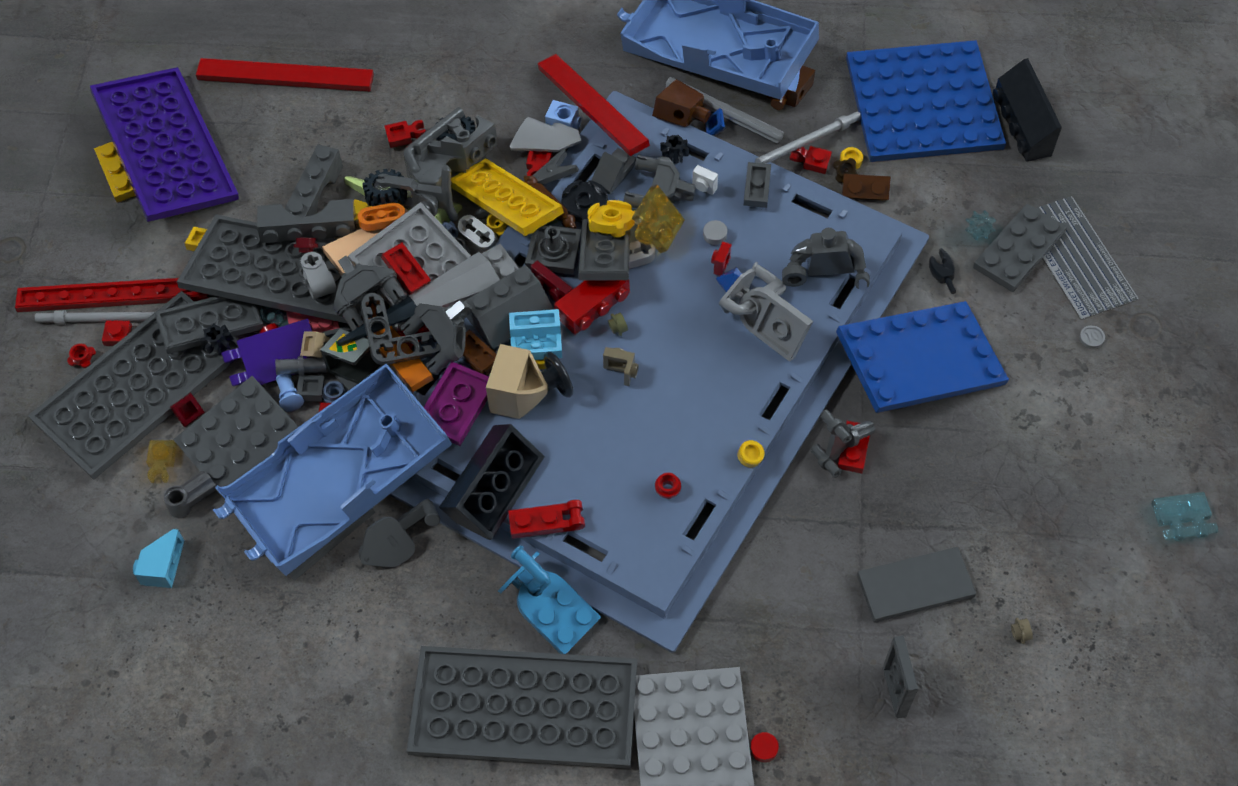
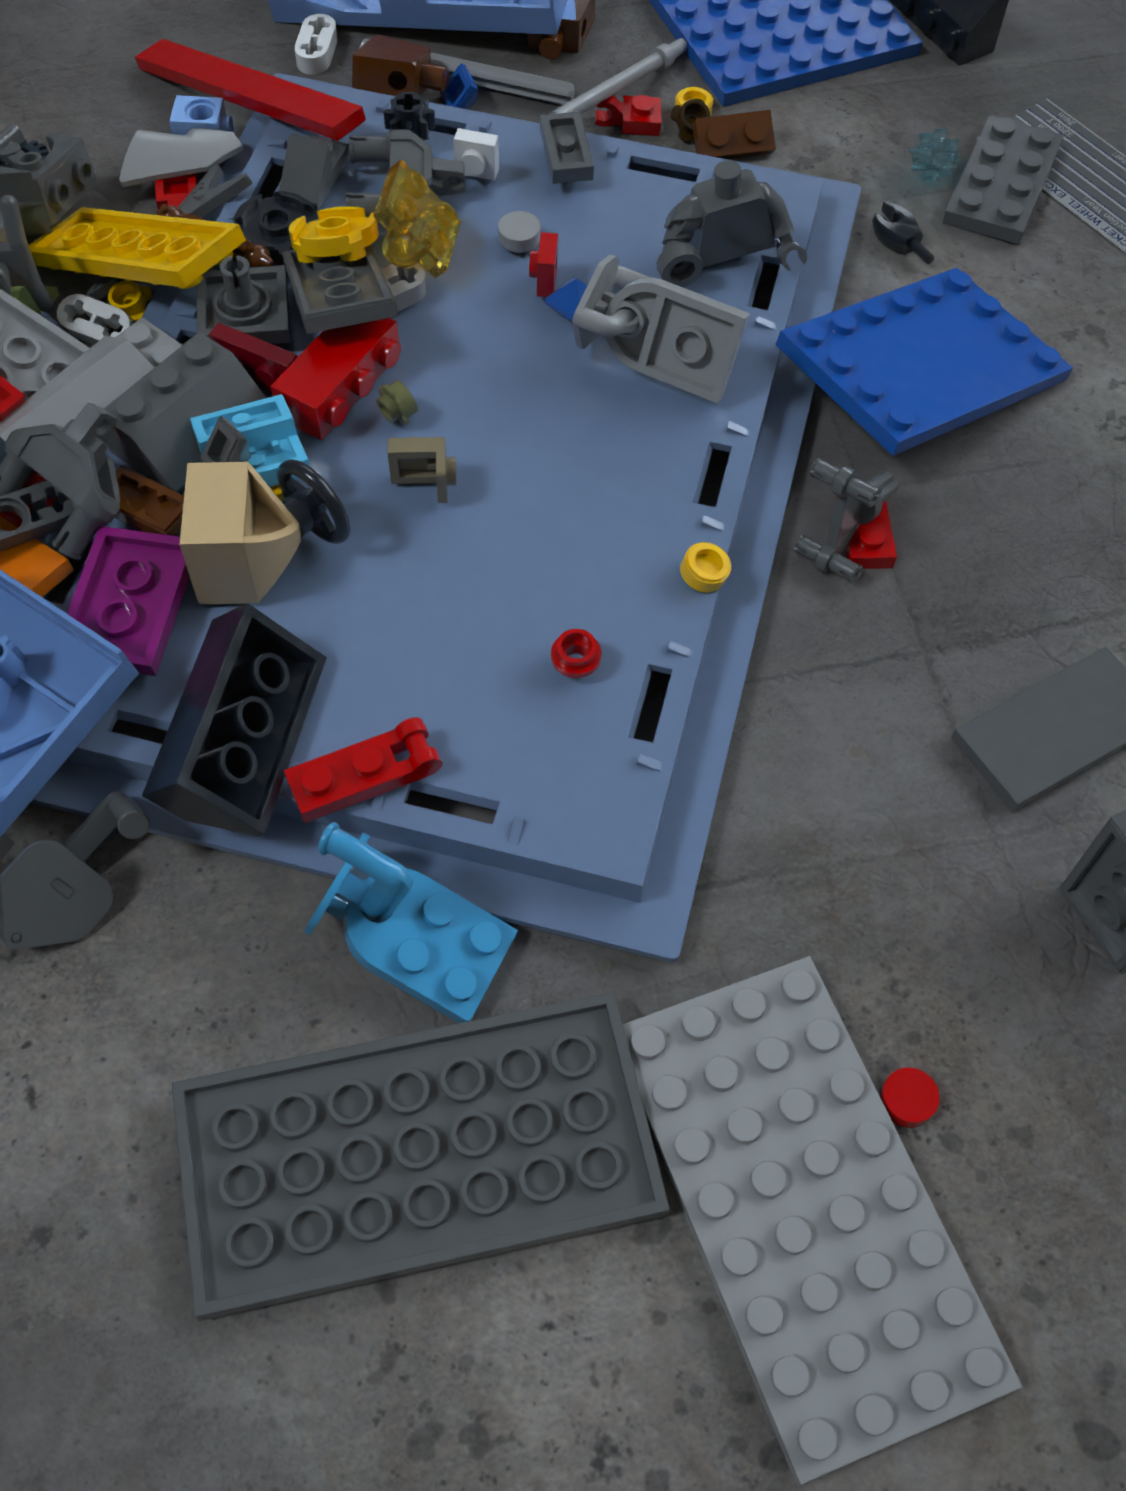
camera: 20 degrees left, 0 degrees up
none -> dark grey slope [201,416,251,463]
none -> white beam [295,14,338,75]

